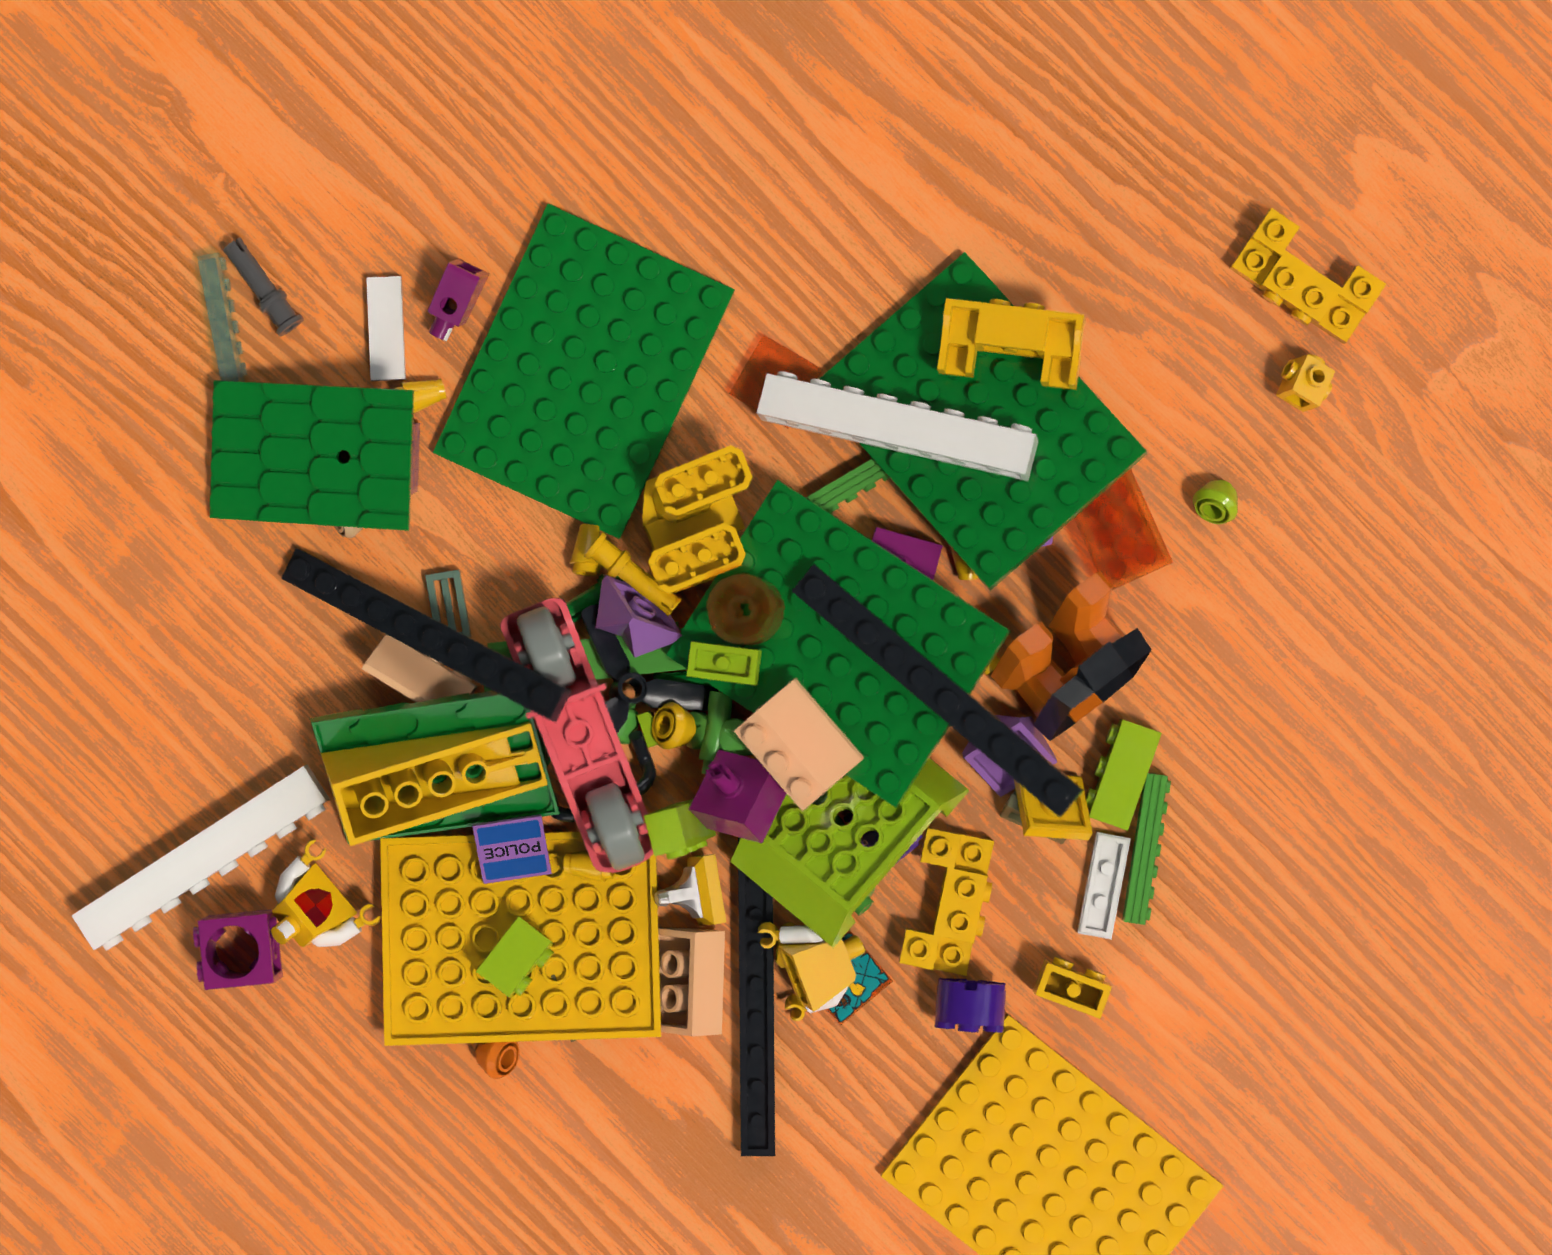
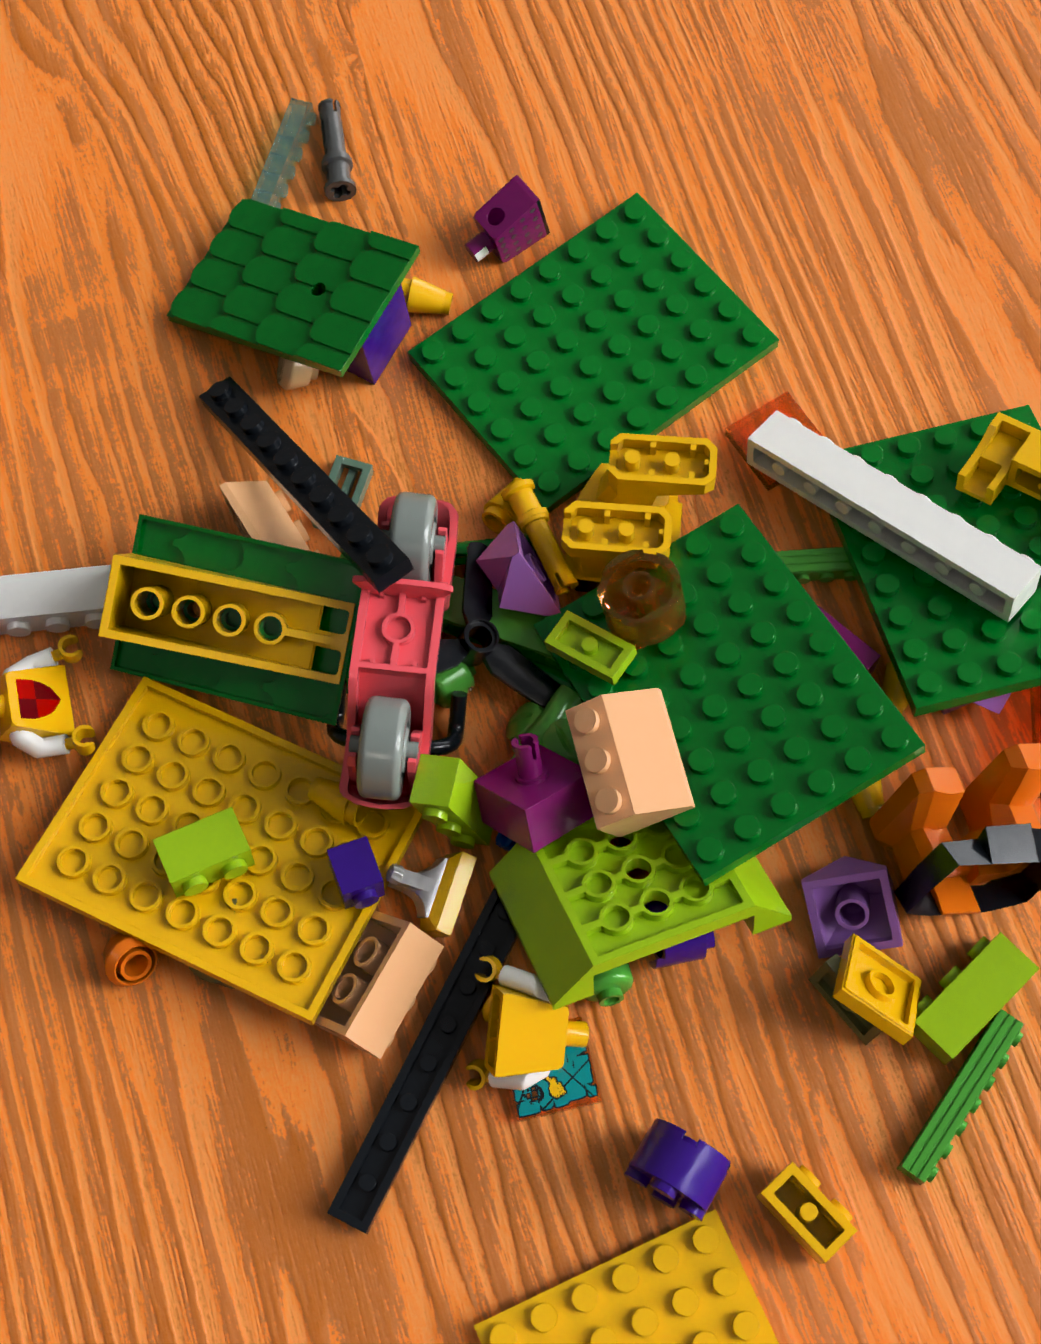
camera: 30 degrees right, 20 degrees down
white tile [366,276,406,381] -> none
piece [472,814,552,884] -> none
lime tile [637,710,658,748] -> none
yellow cone [652,702,696,750] -> none
black plate [792,564,1084,818] -> none
yellow bracket [899,827,994,976] -> none
white tile [1077,832,1131,940] -> none
none -> dark purple brick [327,836,385,909]

